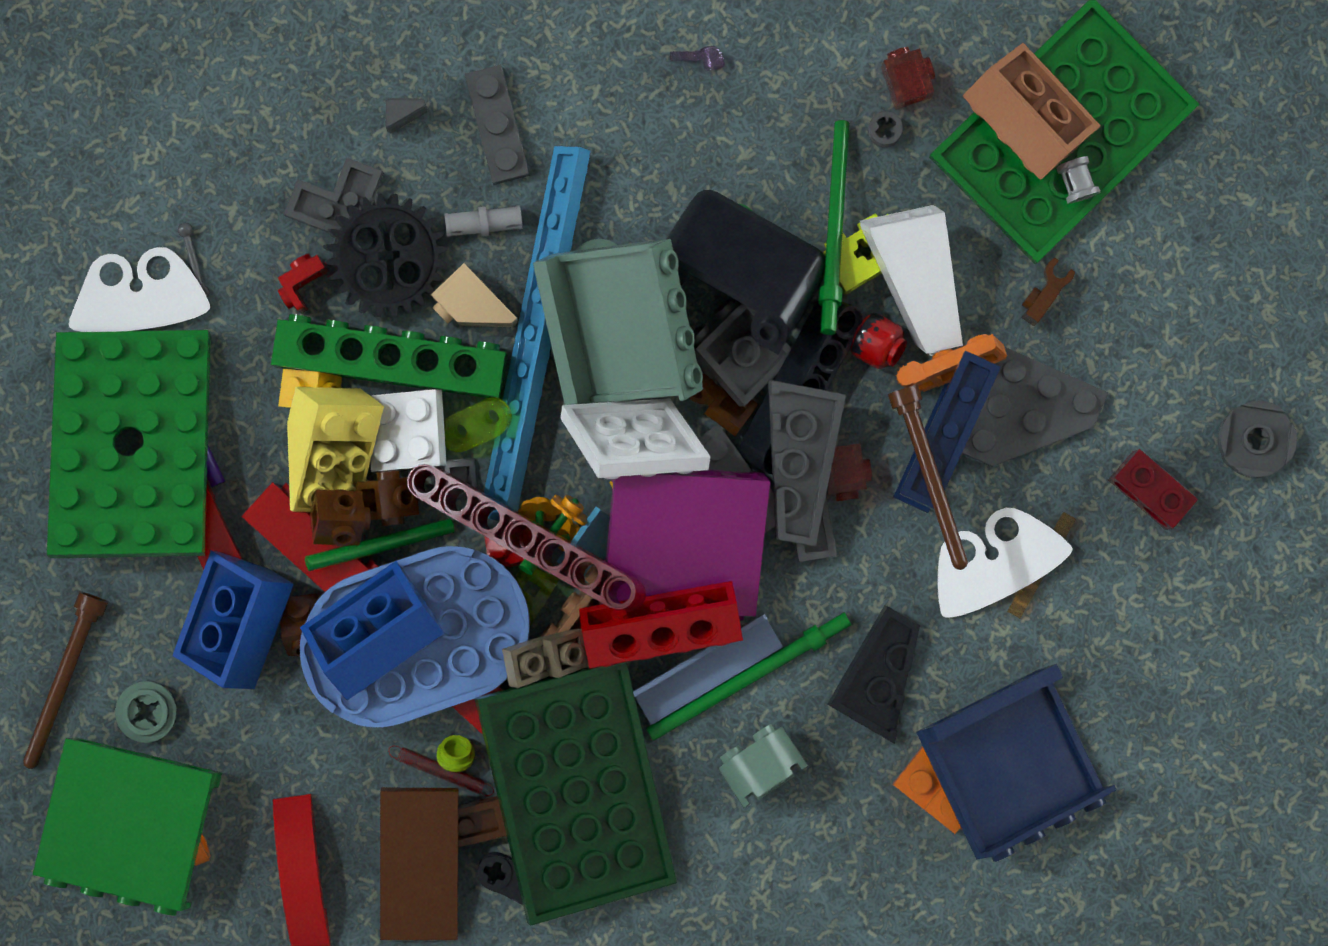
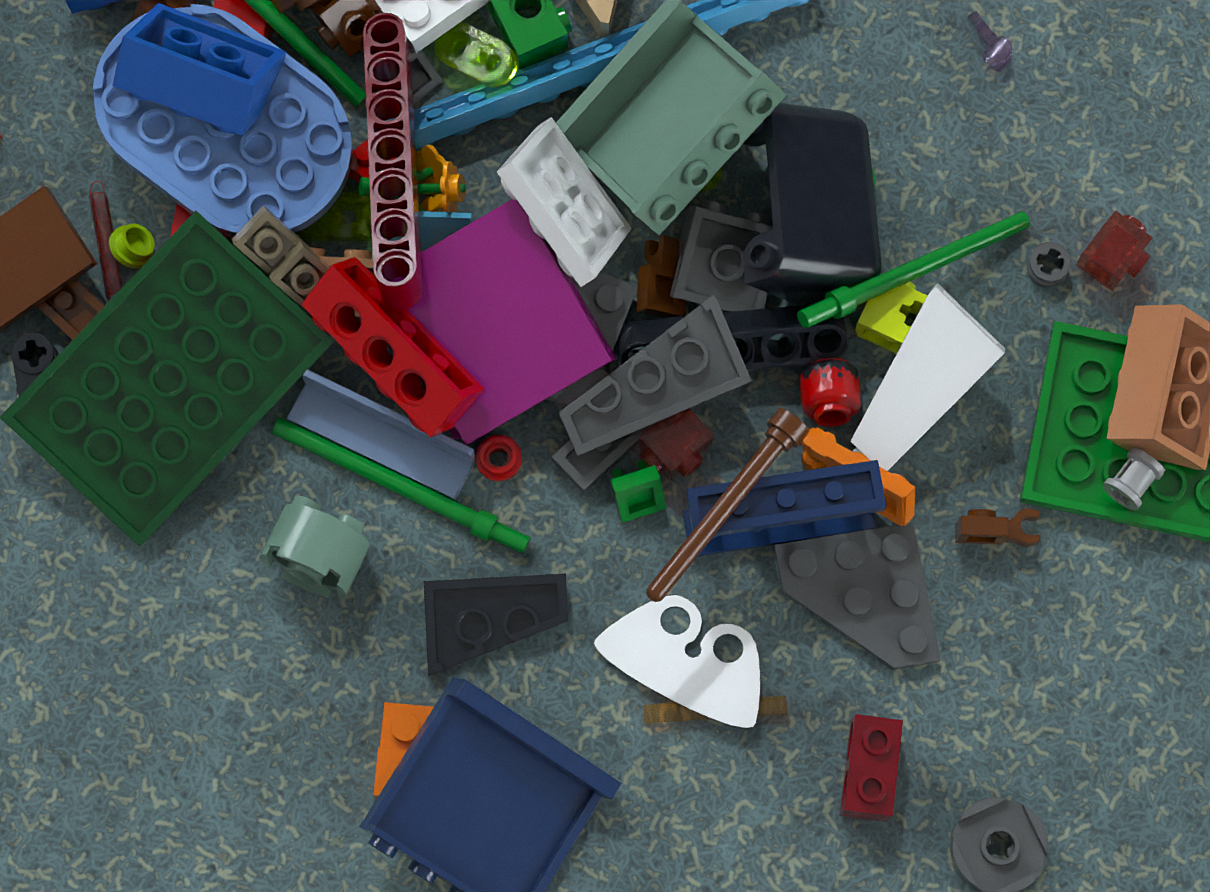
camera: 50 degrees right, 10 degrees down
none -> red plate [475,435,522,482]
none -> green tile [610,461,667,523]

